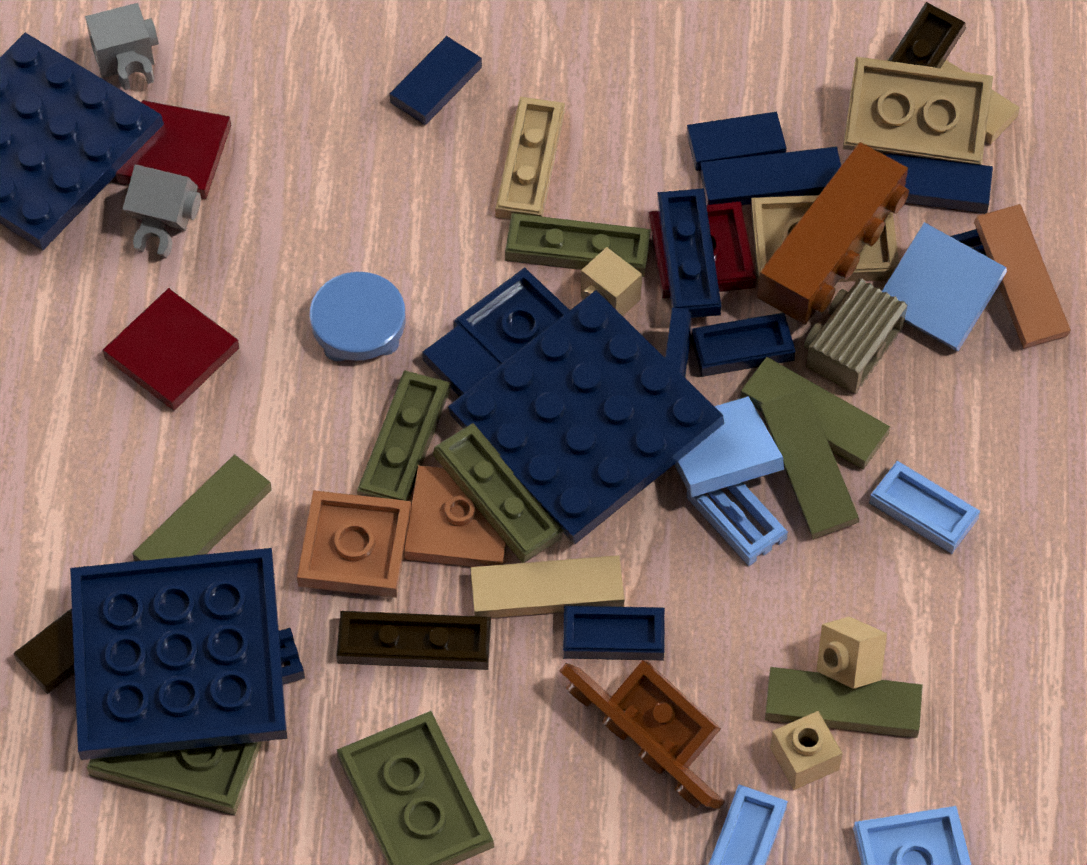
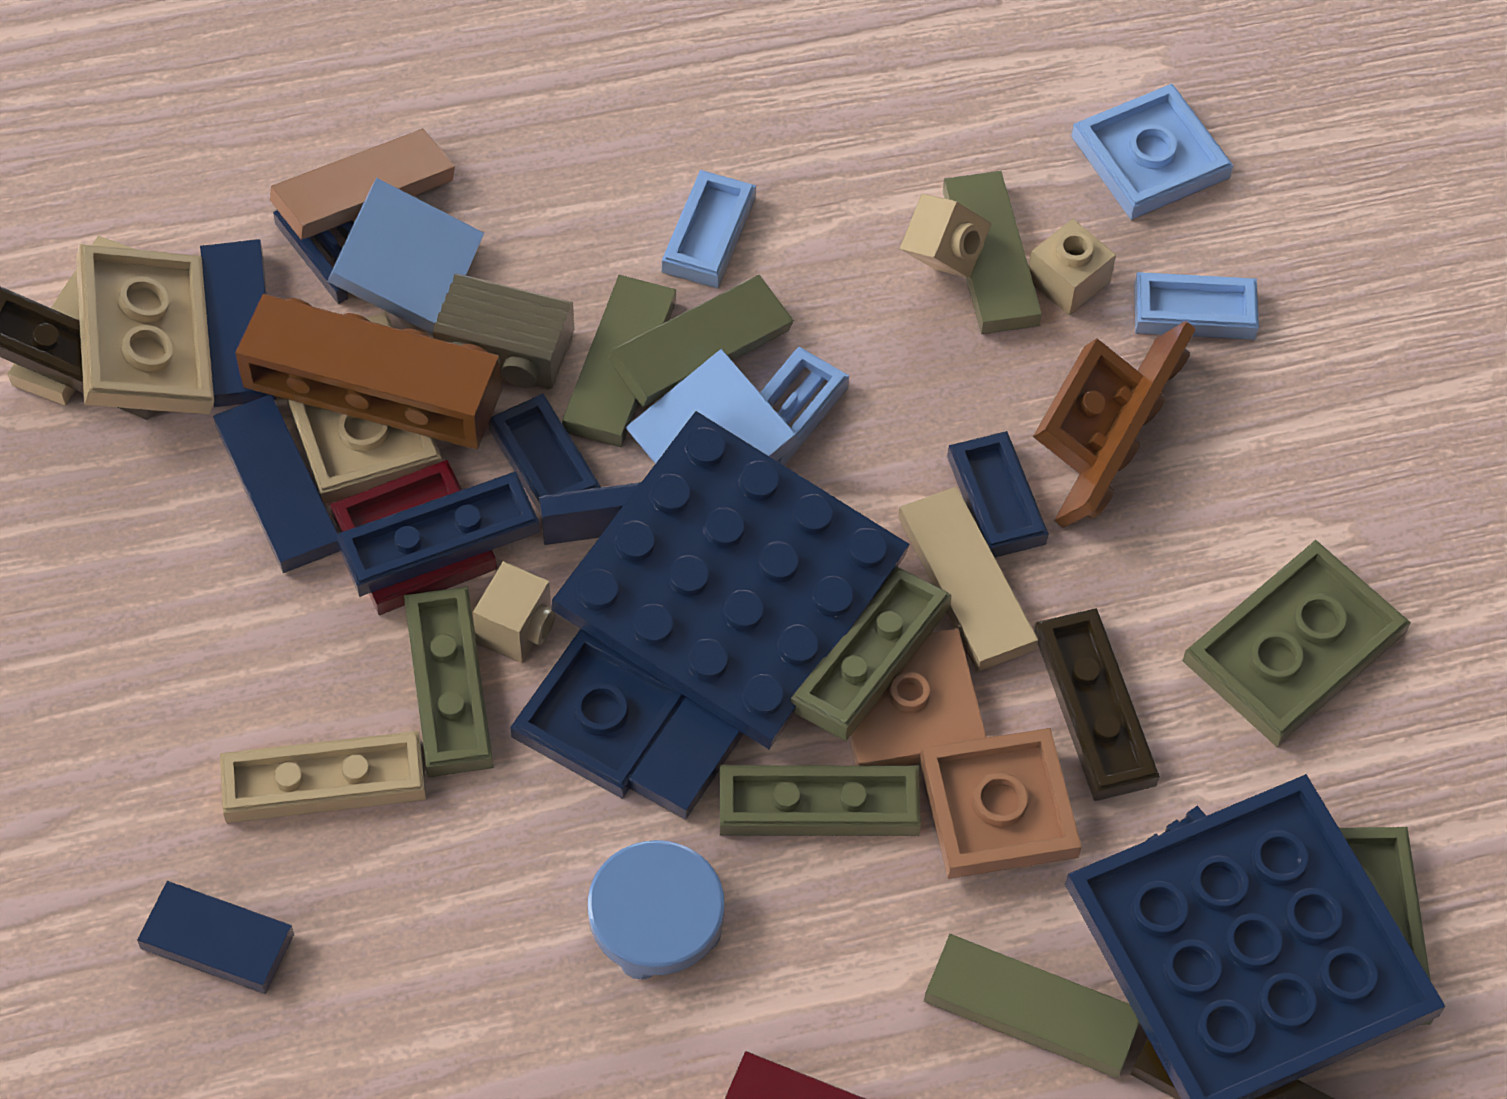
camera: 110 degrees left, 0 degrees up
dark blue tile [686,111,787,171] -> none

